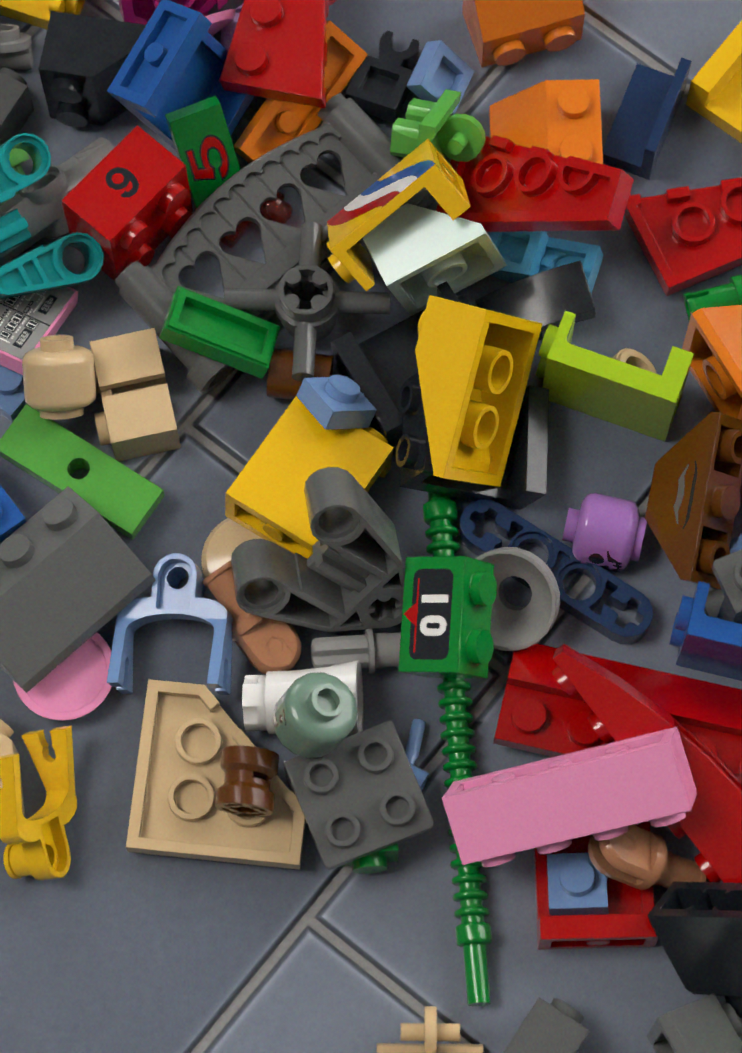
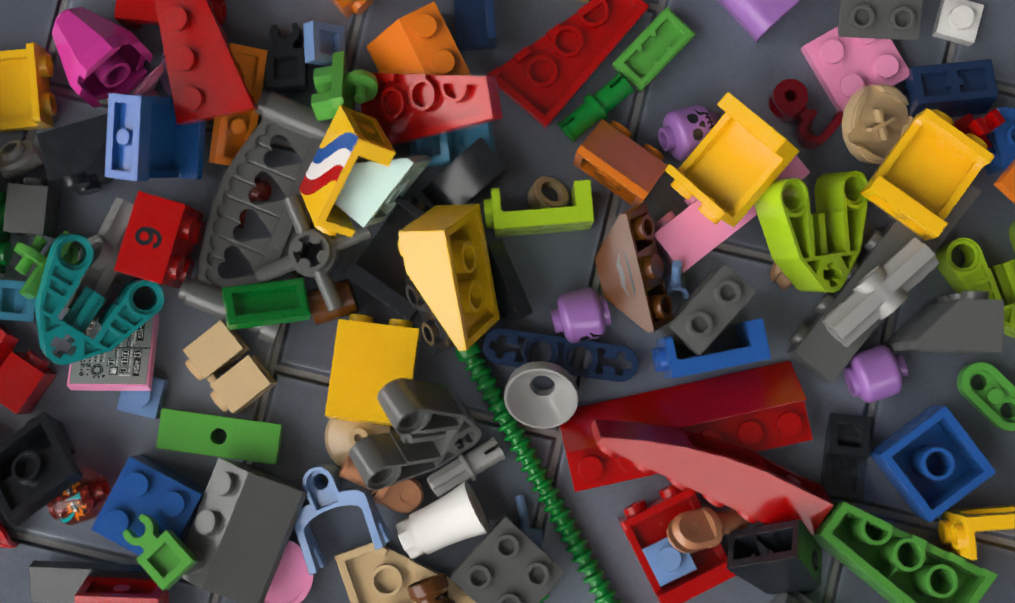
camera: 20 degrees left, 15 degrees up
tan head [22,335,96,420] -> none
green tile [165,96,241,209] -> none
sand green head [272,672,358,758] -> none
medium blue plate [296,375,377,430] -> none
green brick [398,556,497,679] -> none
bright pink brick [442,727,697,867] -> none

